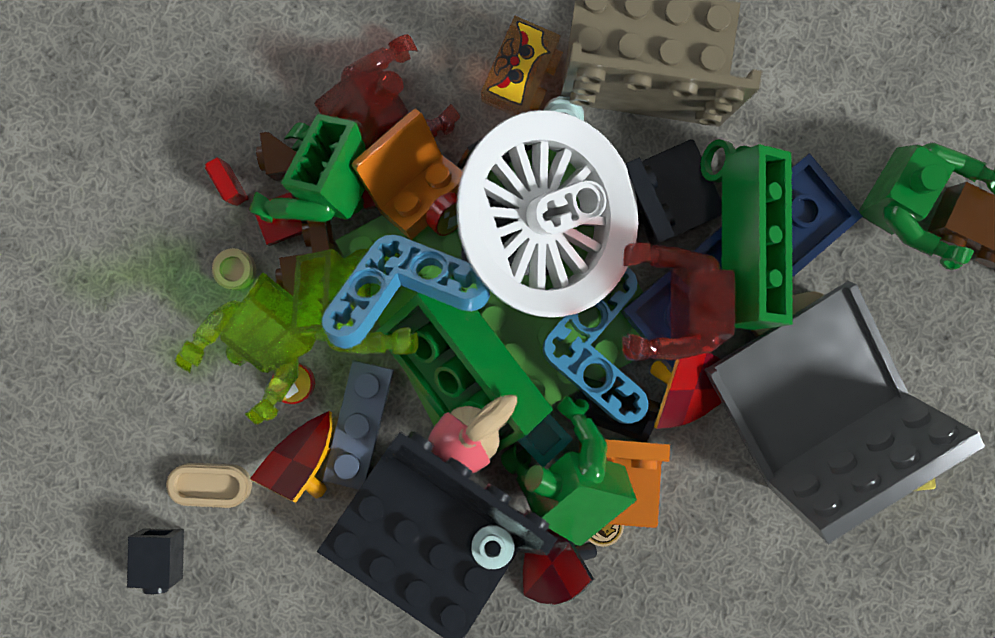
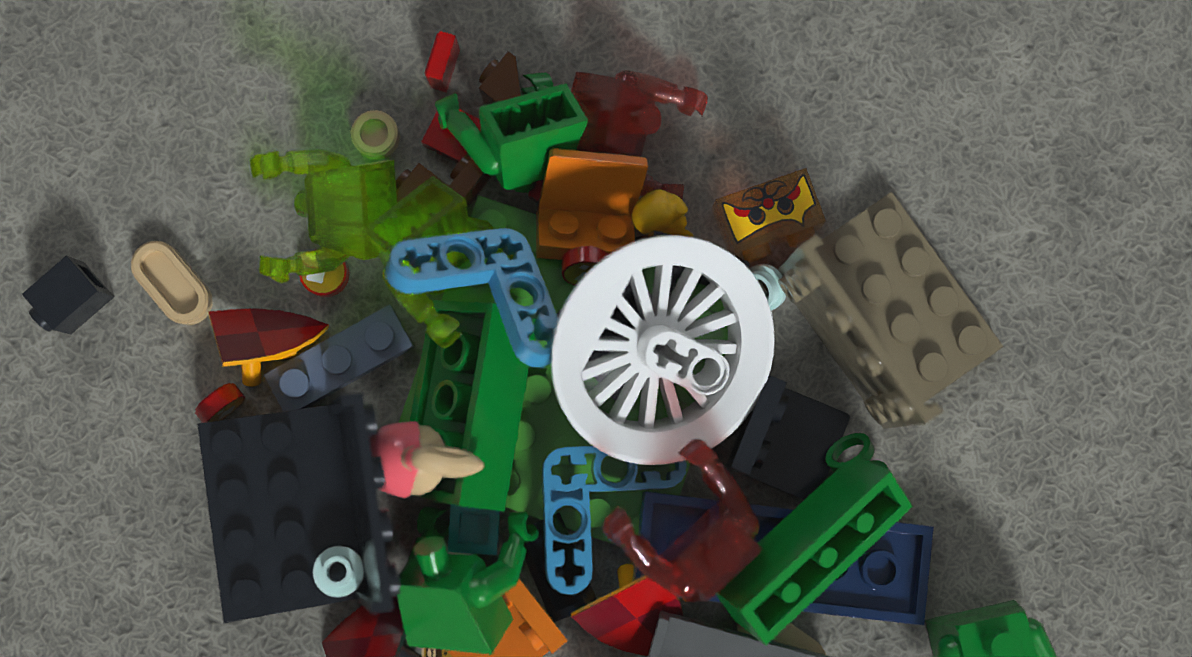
camera: 45 degrees right, 5 degrees down
none -> red tile [195,383,245,423]
none -> yellow piece [631,189,693,237]

